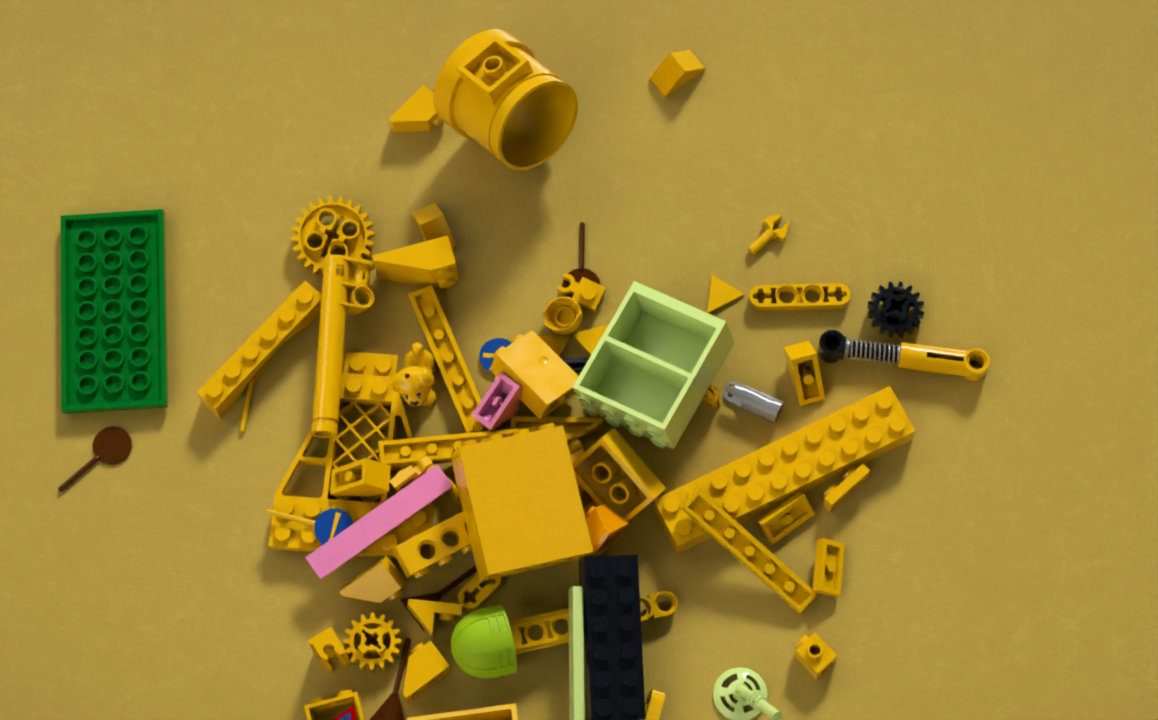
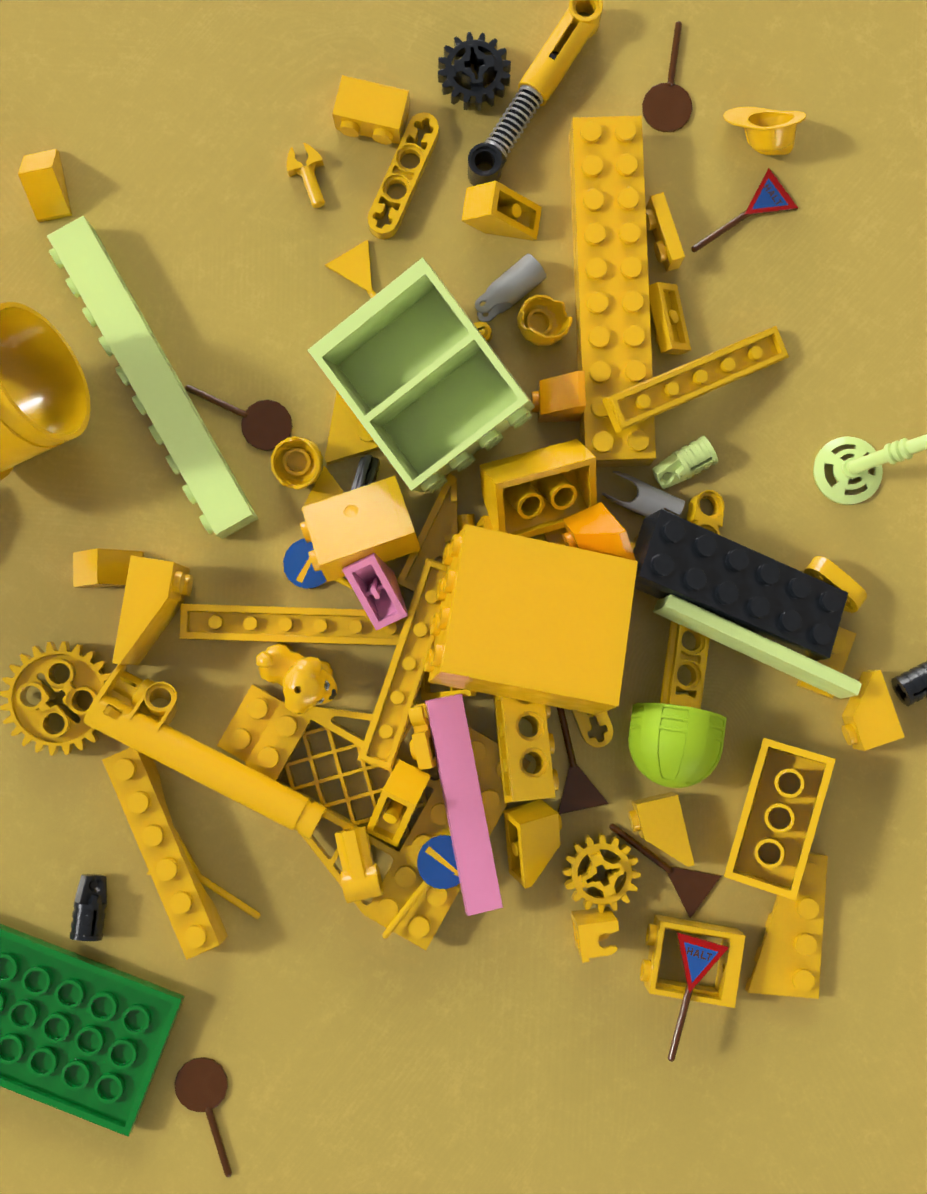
camera: 70 degrees left, 15 degrees up
yellow slope [407,599,463,636] -> none
yellow plate [557,273,606,313] -> none
yellow brick [794,633,838,680] -> none
yellow plate [813,538,845,597] -> none
none -> yellowish green brick [47,216,258,539]
none -> black hinge [69,874,107,941]
none -> yellow brick [332,75,410,145]
none -> yellow piece [335,825,384,903]
none -> yellow hair [517,295,573,347]
none -> light orange slope [531,371,586,422]
none -> light grey piece [602,471,685,517]
none -> reddish brown piece [642,21,692,132]
none -> yellowish green hinge [652,436,718,489]
none -> piece [691,168,798,252]
none -> yellow piece [723,107,806,155]

